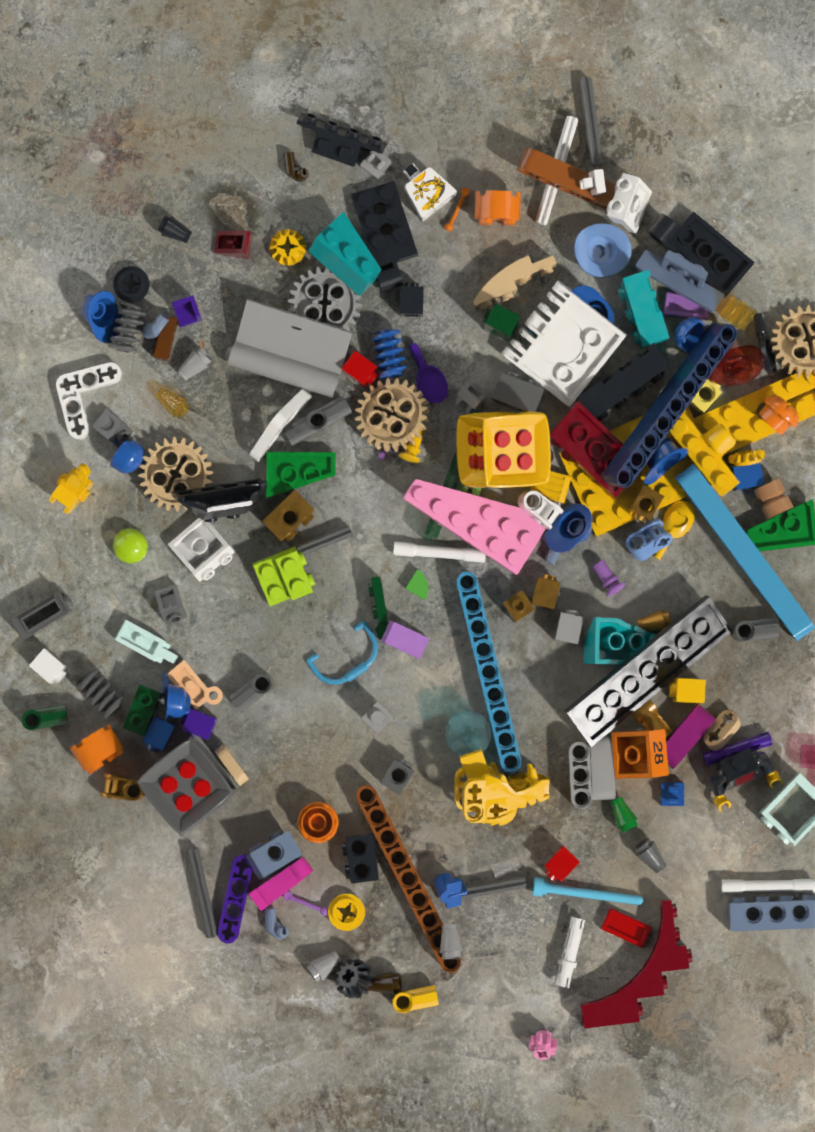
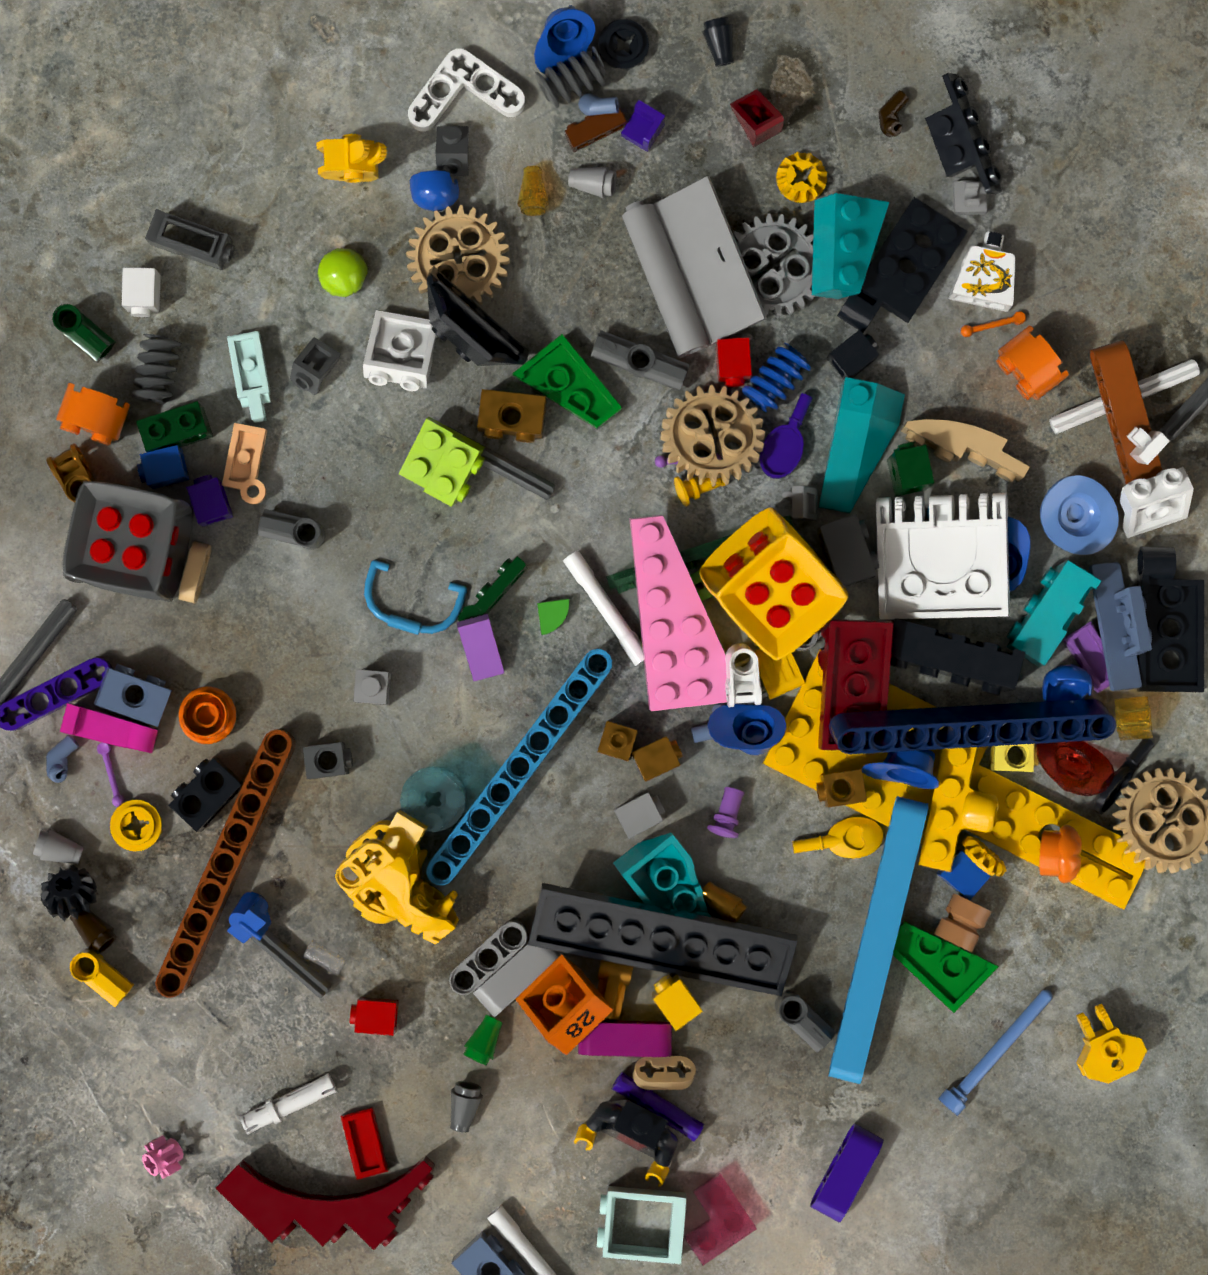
camera: 50 degrees right, 0 degrees up
blue piece [162,672,191,723] -> none
white beam [249,389,312,462] -> none
light grey cone [440,924,463,959] -> none
medium azure piece [532,877,643,905] -> none
medium blue piece [626,519,673,561] -> none
blue tile [660,783,684,806] -> none
none -> teal wedge [818,377,905,513]

